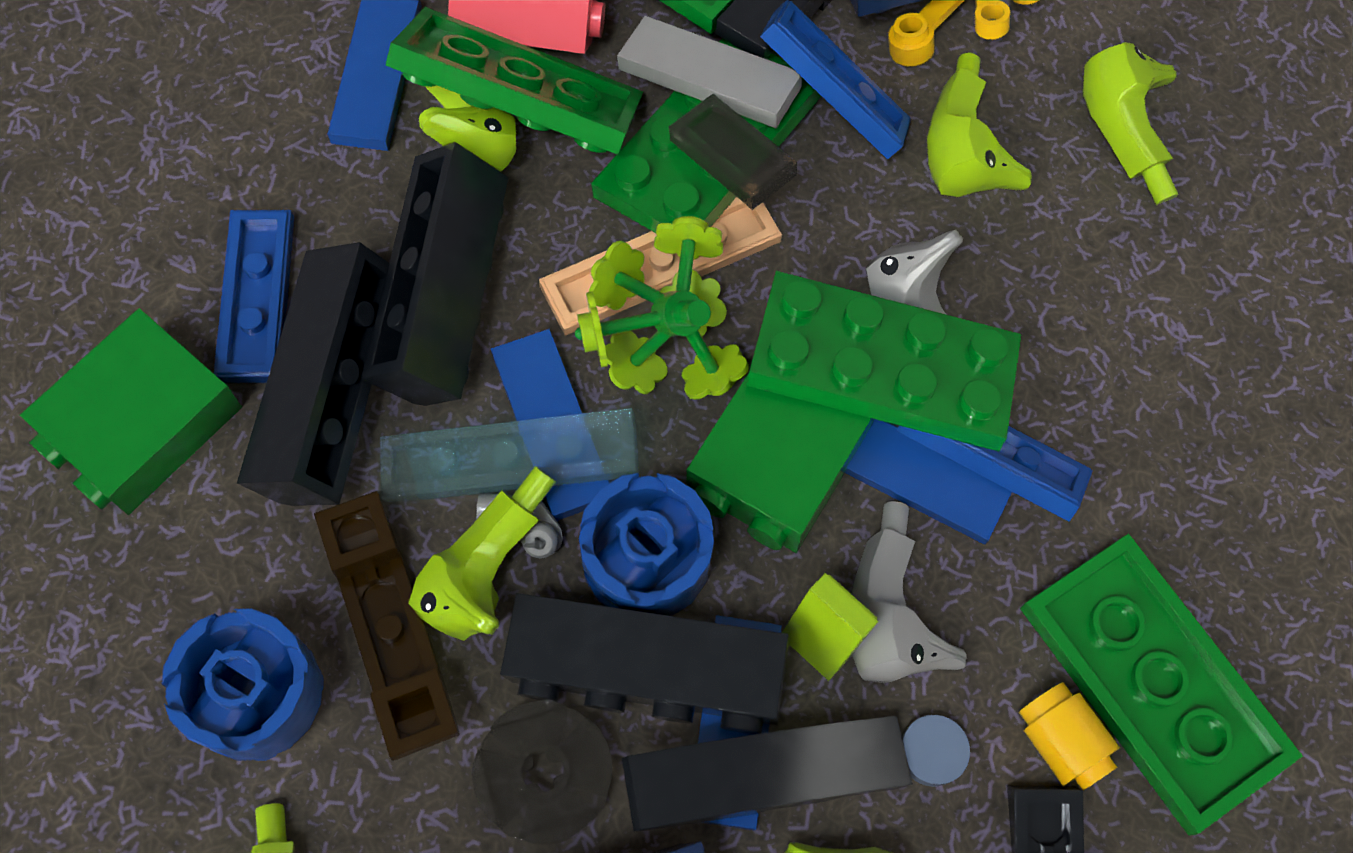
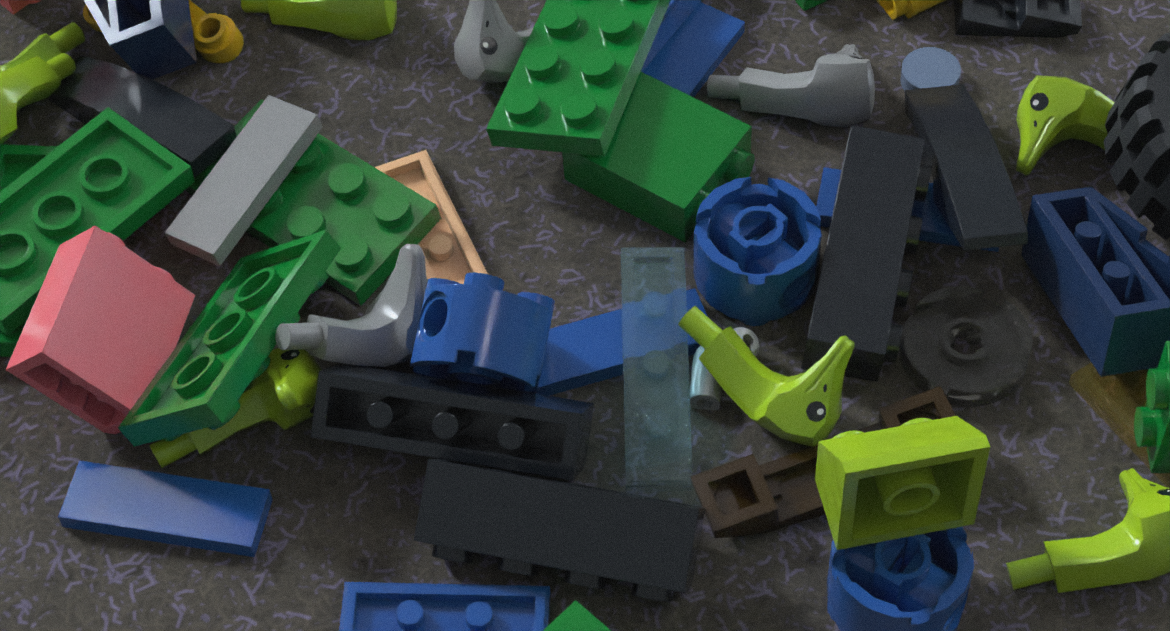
camera: 80 degrees left, 15 degrees down
lime plant [575,216,749,400] -> none
clear smoke tile [669,94,797,210] -> none
blue tile [760,0,911,159] -> none
lime tile [782,573,879,681] -> none
none -> light grey animal [275,244,428,367]
none -> blue brick [410,272,555,394]
none -> lime slope [815,416,990,550]

